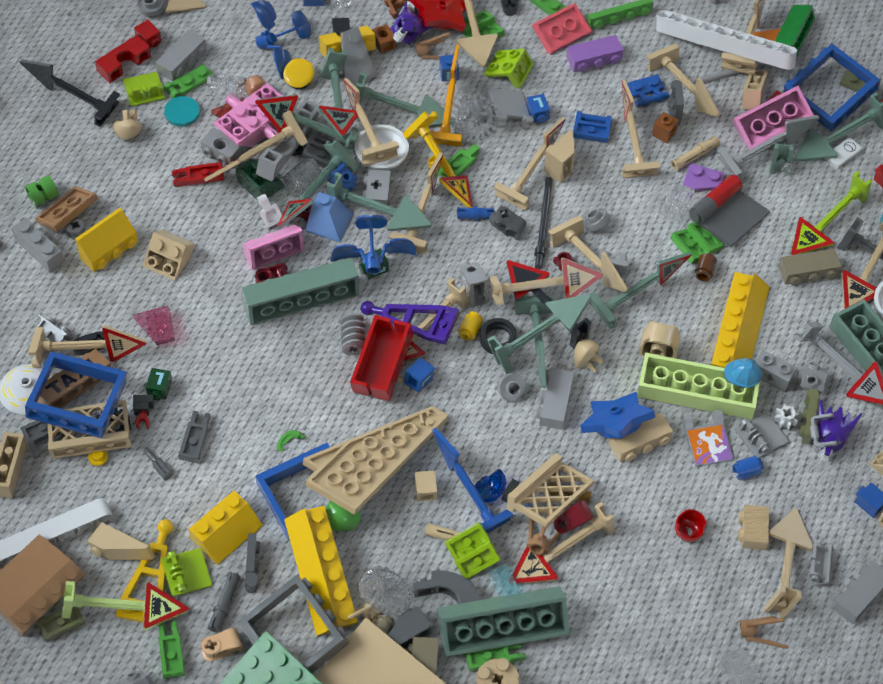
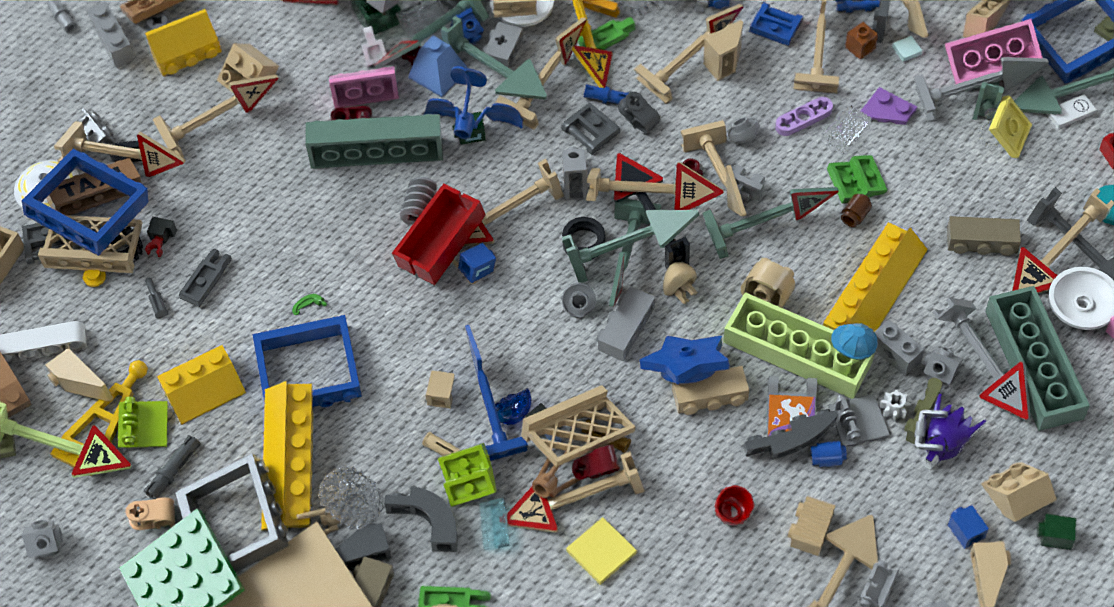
camera: 20 degrees right, 0 degrees up
clear pink wing [133,305,175,345] -> none
dark green brick [145,368,172,401] -> none
bright green hinge [158,621,185,679] -> none
dark grey hinge [245,533,260,594] -> none
tan wing [303,406,449,515] -> none
bright green helmet [326,501,360,532] -> none
dark purple plate [360,301,460,345] -> none
dark tan brick [374,614,395,635] -> none
sand green brick [437,586,569,657] -> none
yellow brick [458,311,483,340] -> none
black bar [534,177,553,269] -> none
tan pin [671,136,720,171] -> none
dark grey door [689,175,770,248] -> none
lime piece [791,170,872,255] -> none
none -> tan piece [152,75,279,158]
none -> dark grey plate [561,102,620,155]
none -> light yellow tile [566,517,637,585]
none -> dark grey slope [743,409,838,460]
none -> lavender beam [775,97,833,136]
none -> light aqua tile [892,36,922,62]
none -> light yellow tile [989,95,1032,158]

